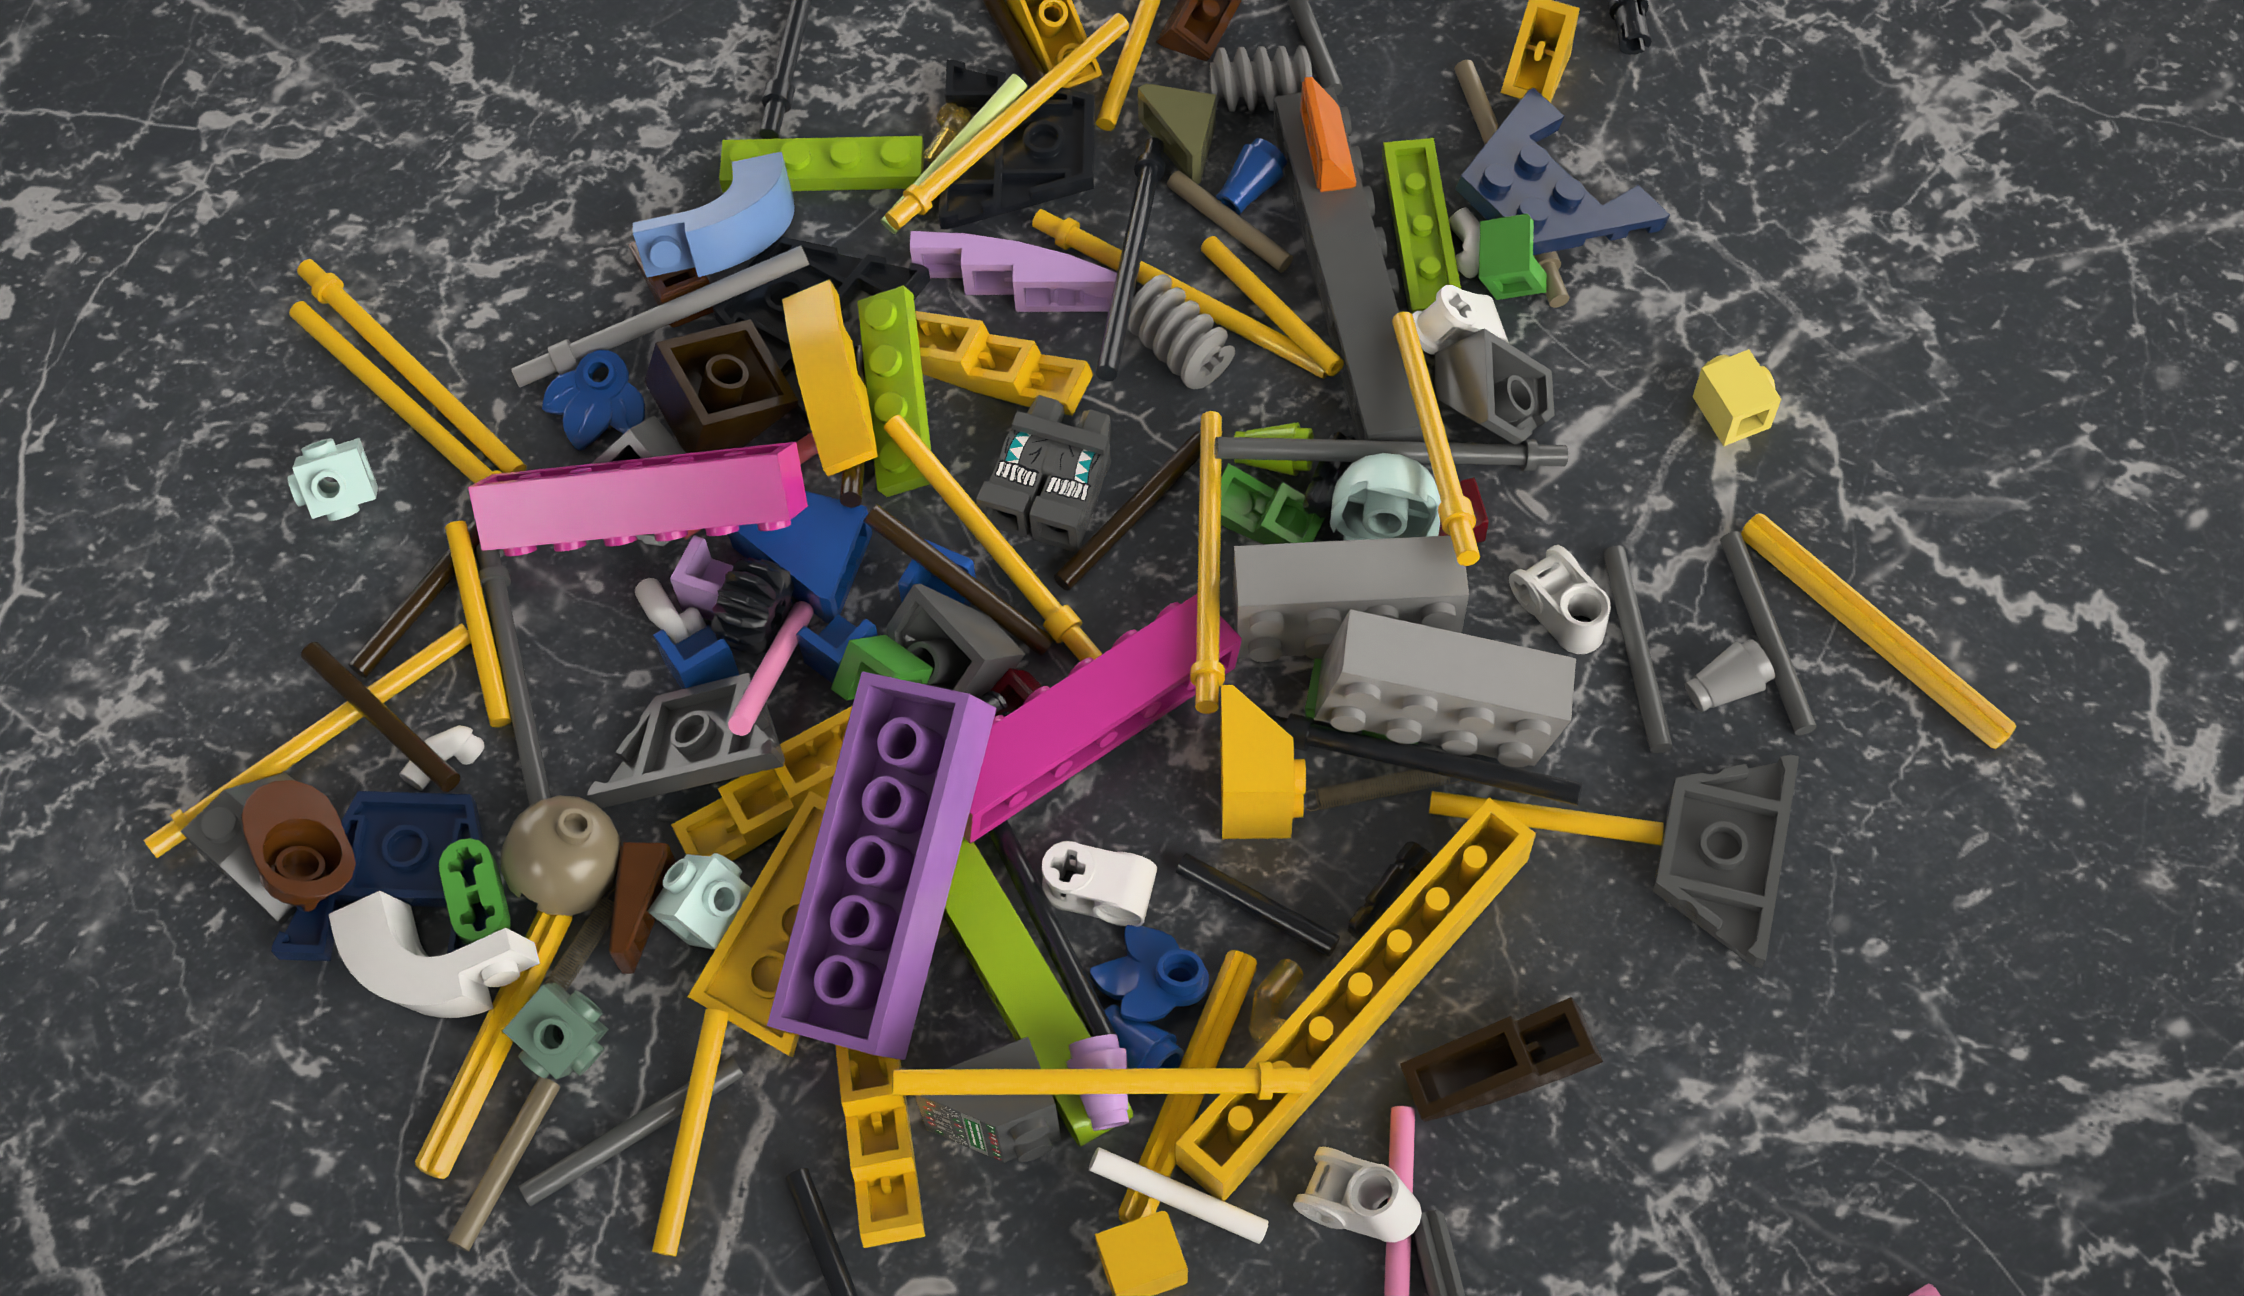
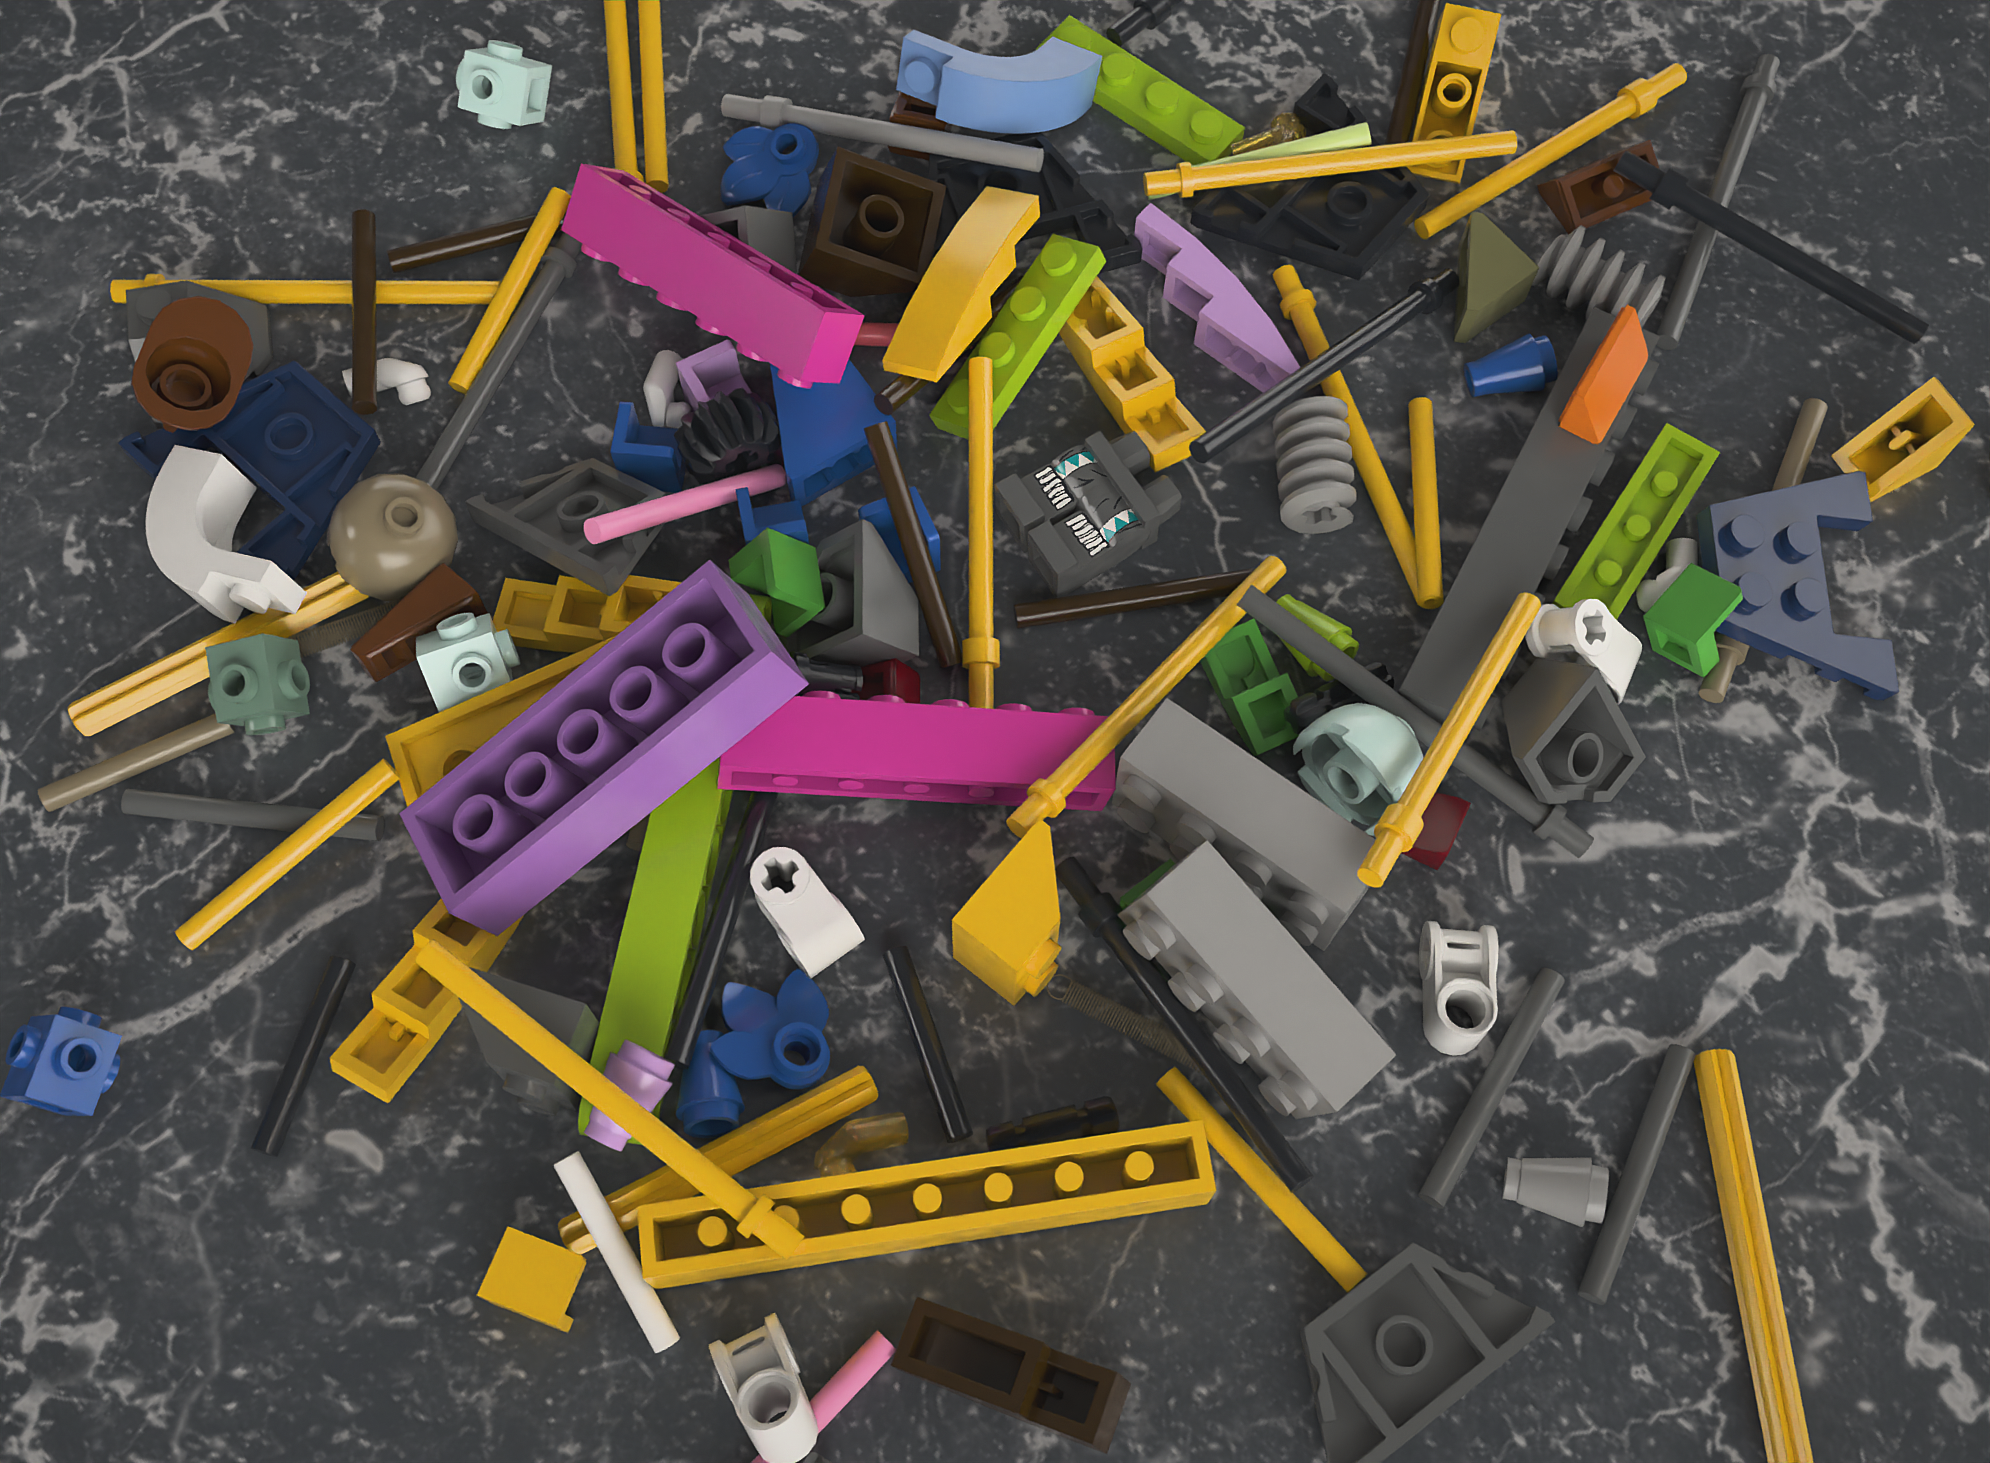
camera: 35 degrees right, 5 degrees up
bright green beam [439,838,510,945] -> none
dark tan bar [1167,170,1293,273] -> none
light yellow brick [1693,349,1781,446] -> none

